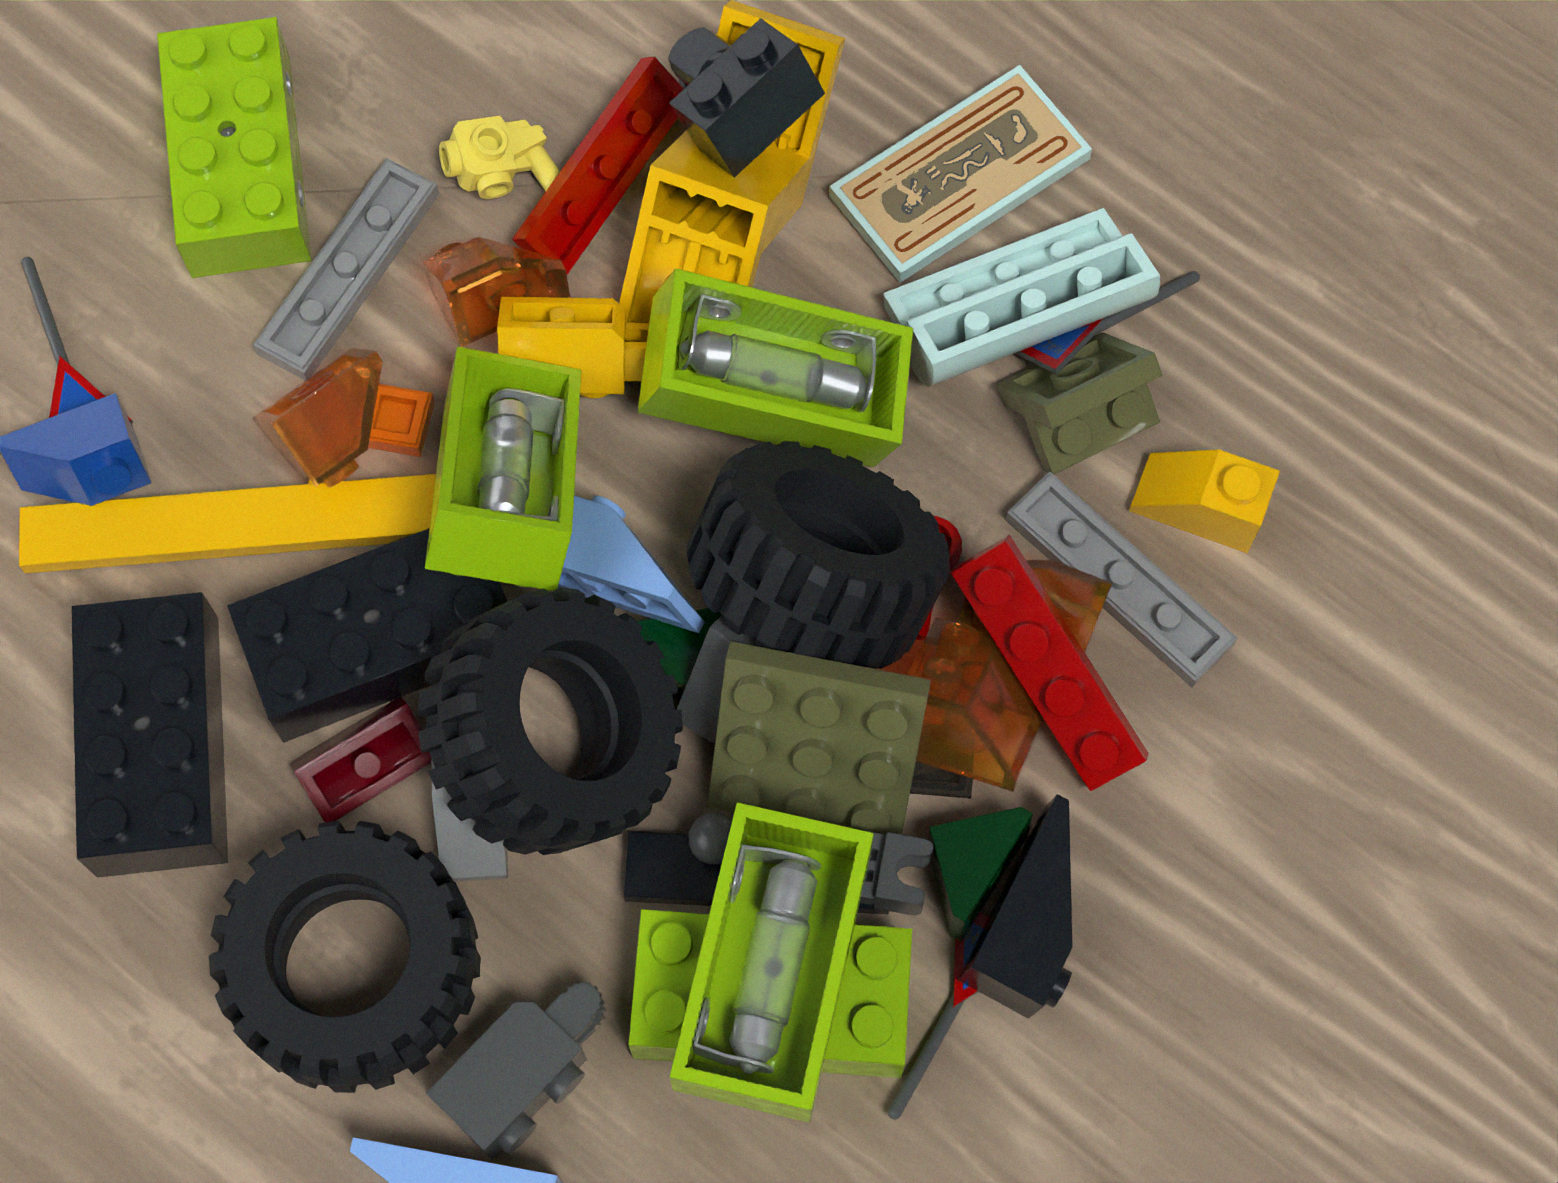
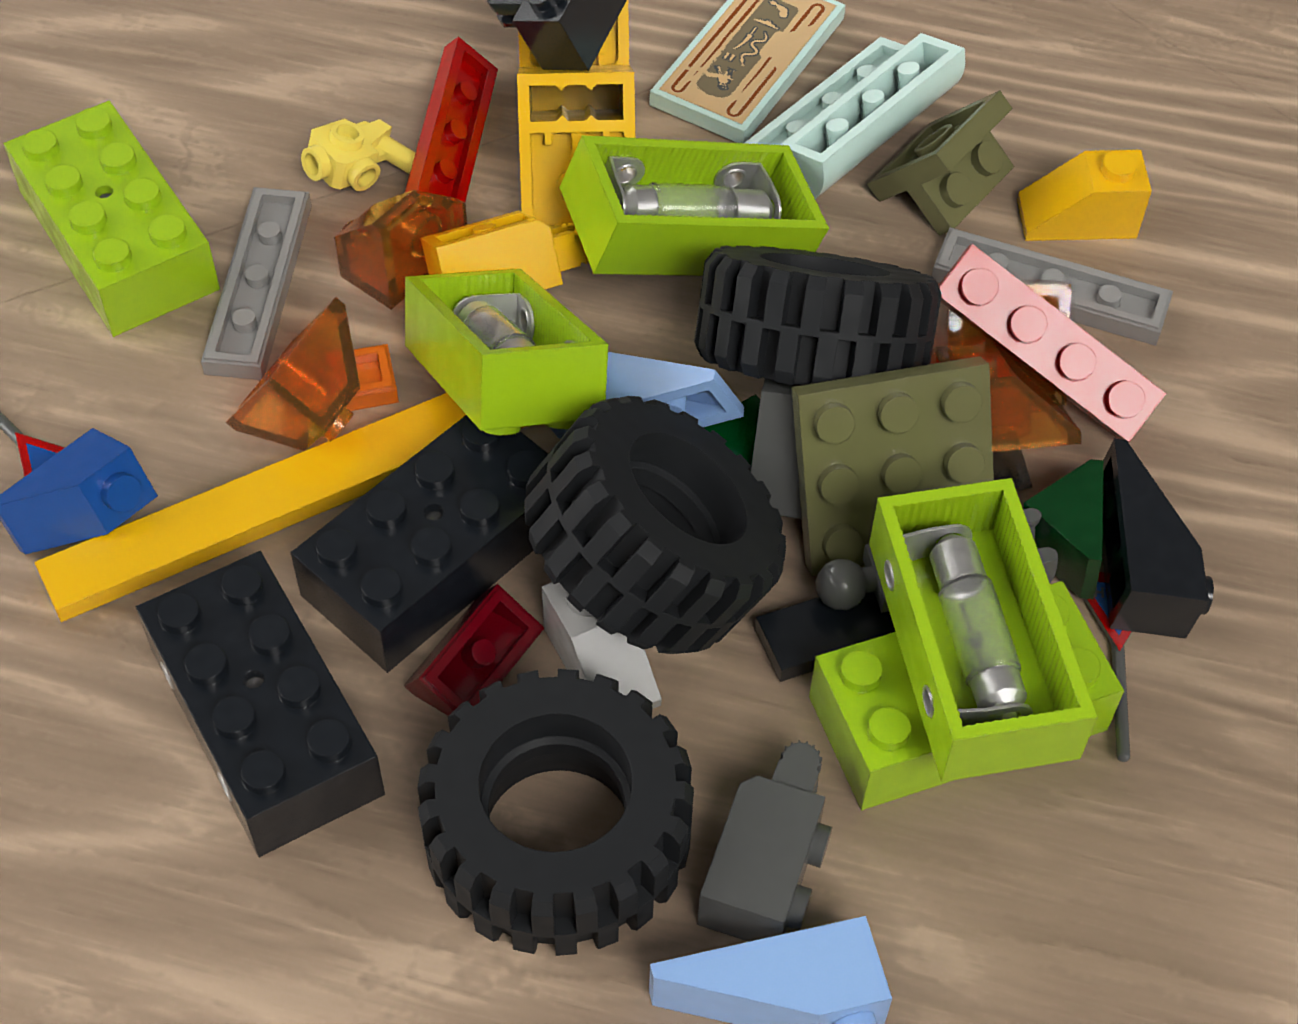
camera: 25 degrees left, 15 degrees down
piece [1016,271,1200,375] -> none

